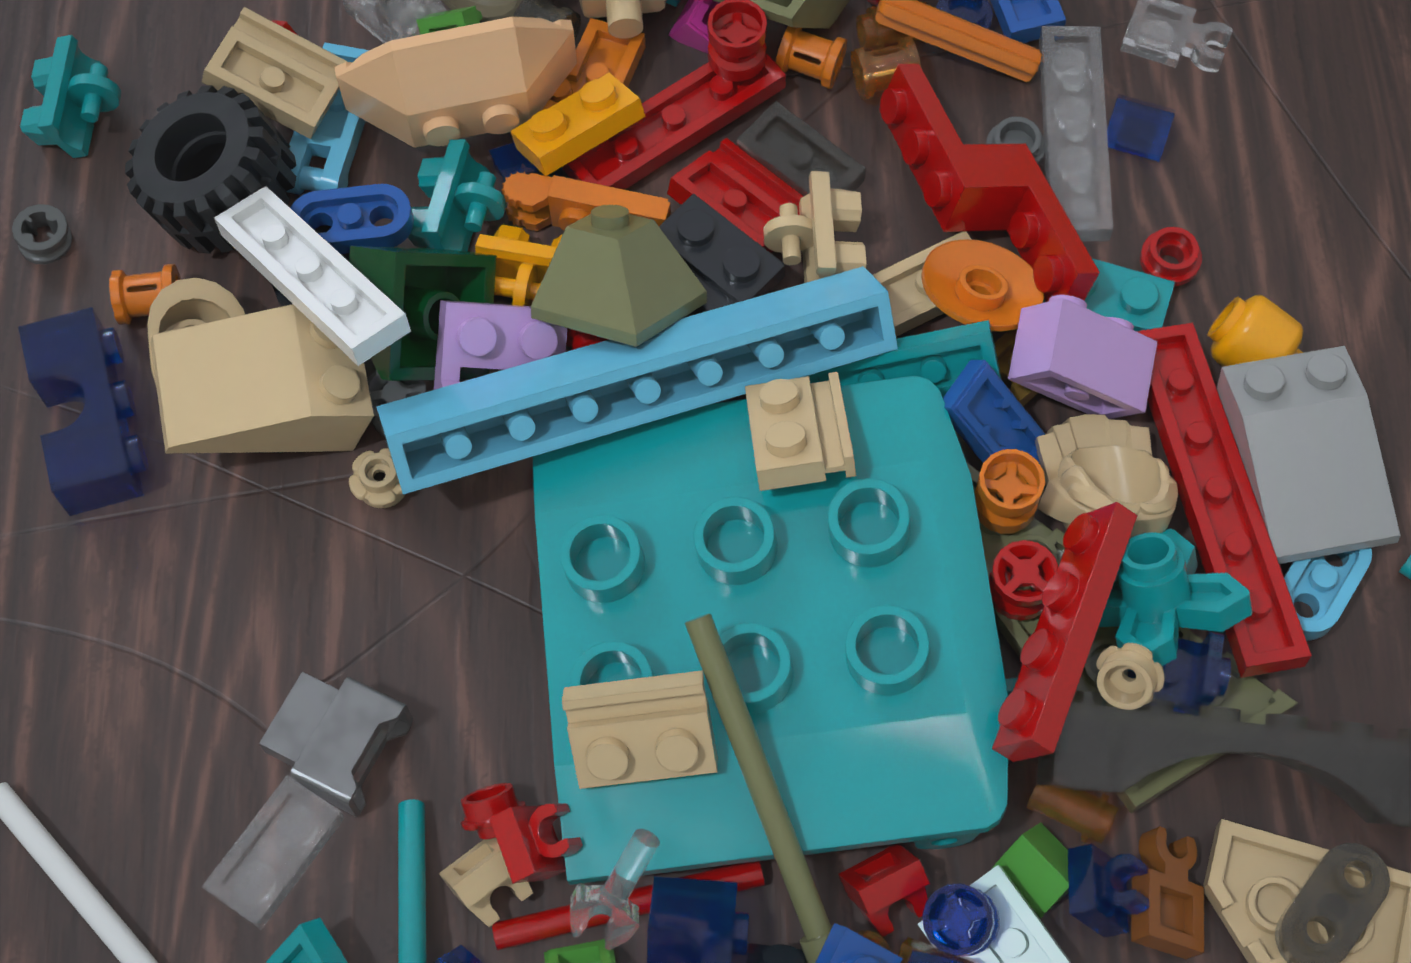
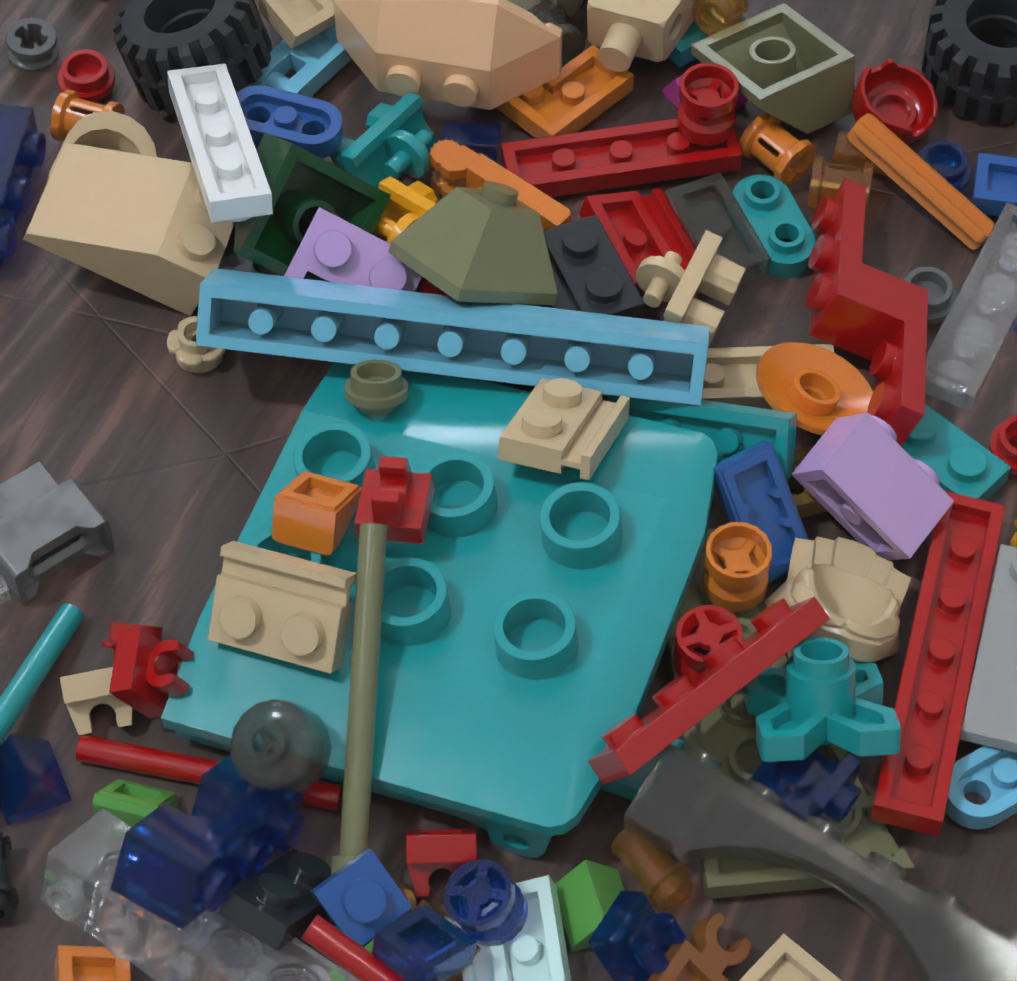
camera: 25 degrees right, 10 degrees down
light orange plate [510,72,646,176] -> none
clear bar [570,829,660,950] -> none
tan plate [1096,643,1165,710] -> none
none -> red plate [58,49,116,102]
none -> clear smoke head [230,699,332,794]
none -> orange slope [271,471,362,556]
none -> olive plate [344,360,409,415]
none -> red tile [354,456,435,544]
none -> teal plate [731,175,816,279]

